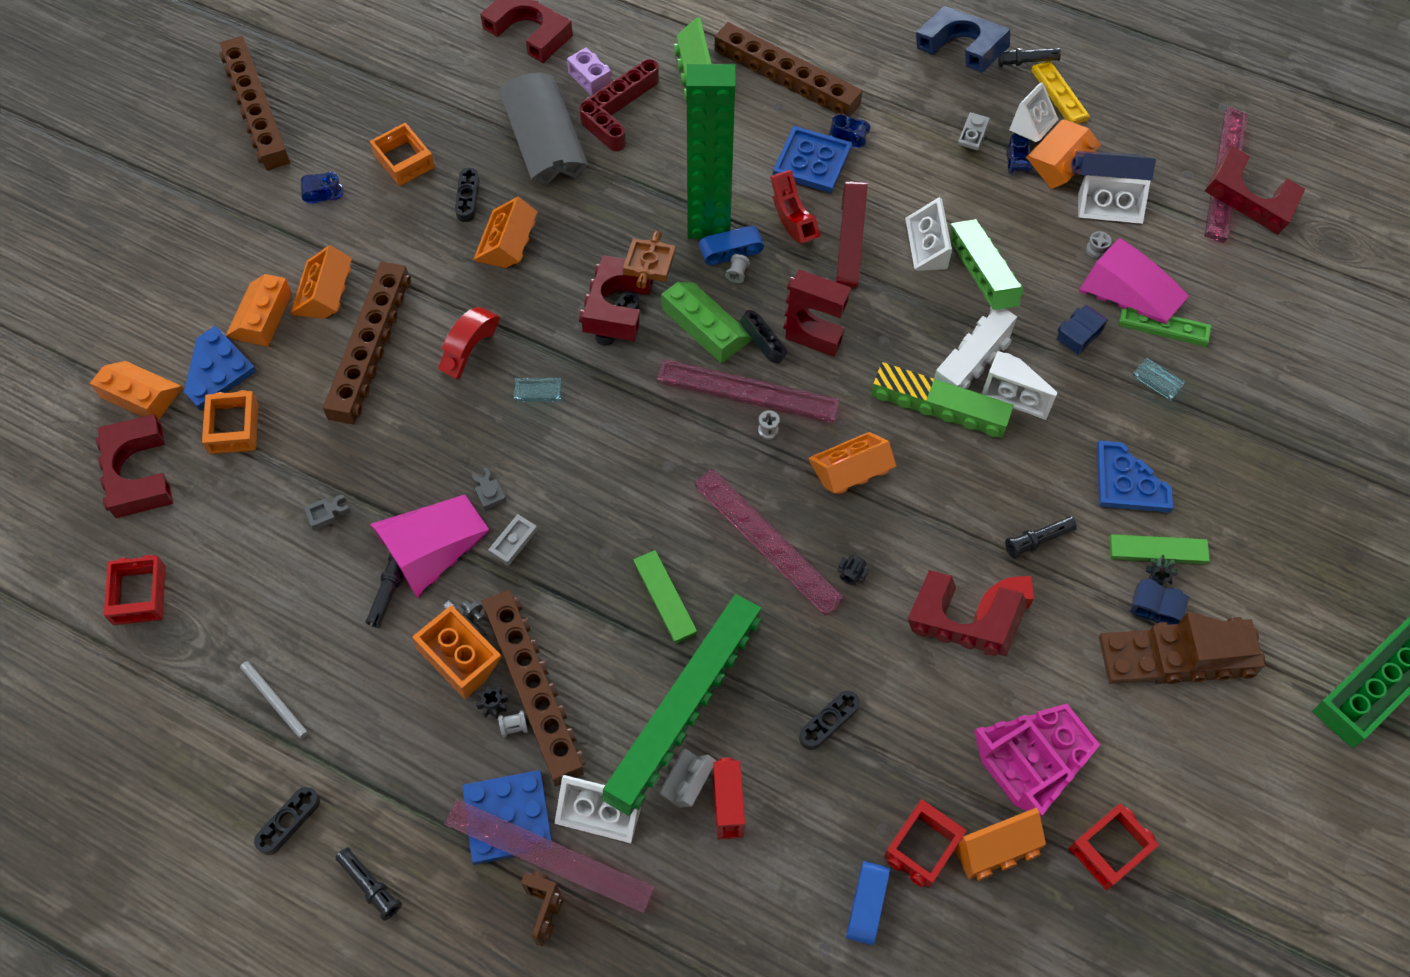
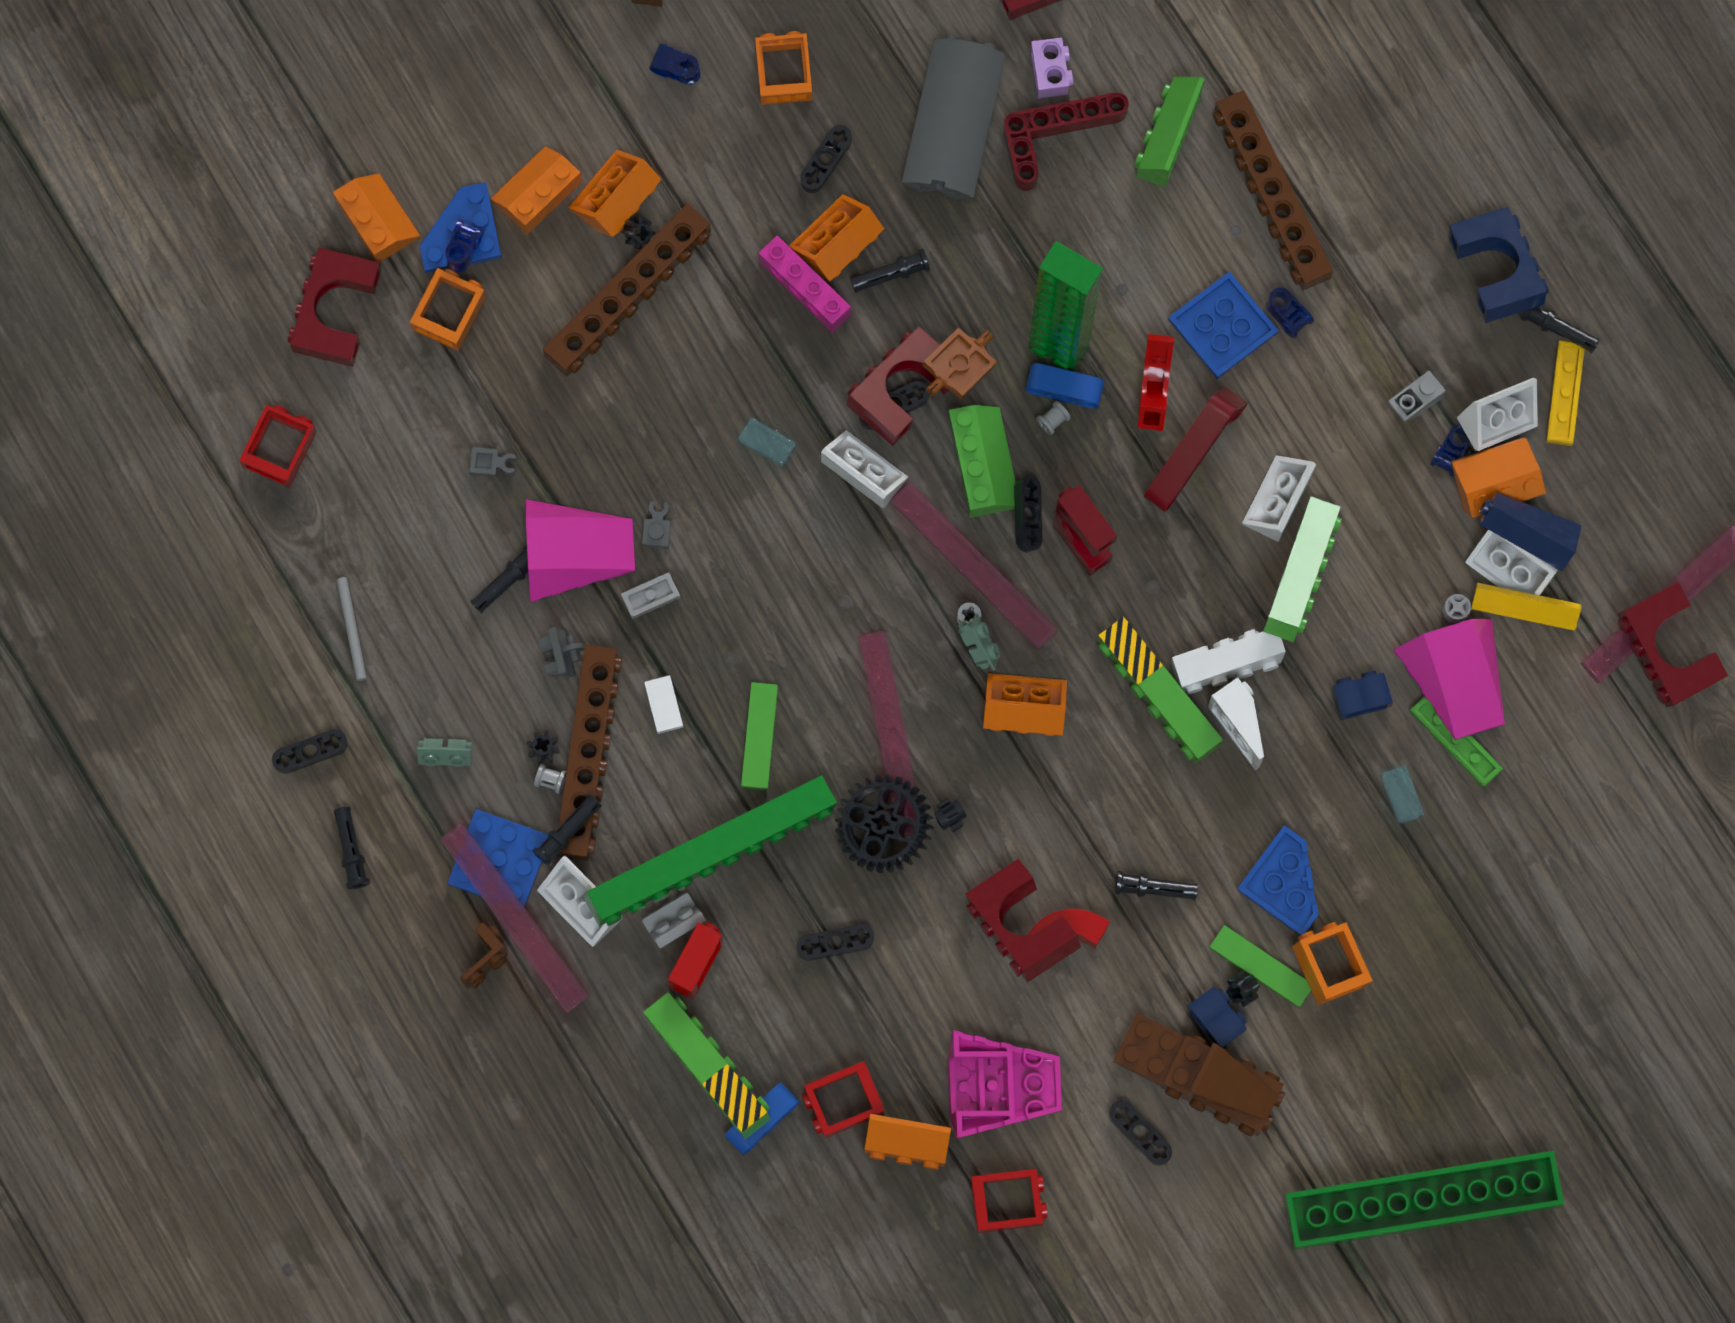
camera: 30 degrees right, 15 degrees up
orange slope [412,605,501,699] -> none
red arch [438,307,500,379] -> none
none -> sand green hinge [417,738,472,767]
none -> clear blue piece [445,219,485,273]
none -> black pin [532,794,602,867]
none -> black gear [621,216,656,249]
none -> bright green brick [643,992,771,1140]
none -> white tile [644,675,683,734]
none -> dark pink brick [759,236,851,333]
none -> white slope [821,430,908,509]
none -> black gear [835,774,934,874]
none -> black pin [850,249,930,293]
none -> sand green hinge [958,613,1000,671]
none -> black beam [1109,1101,1172,1166]
none -> orange window [1292,922,1373,1006]
none -> yellow tile [1471,583,1581,631]

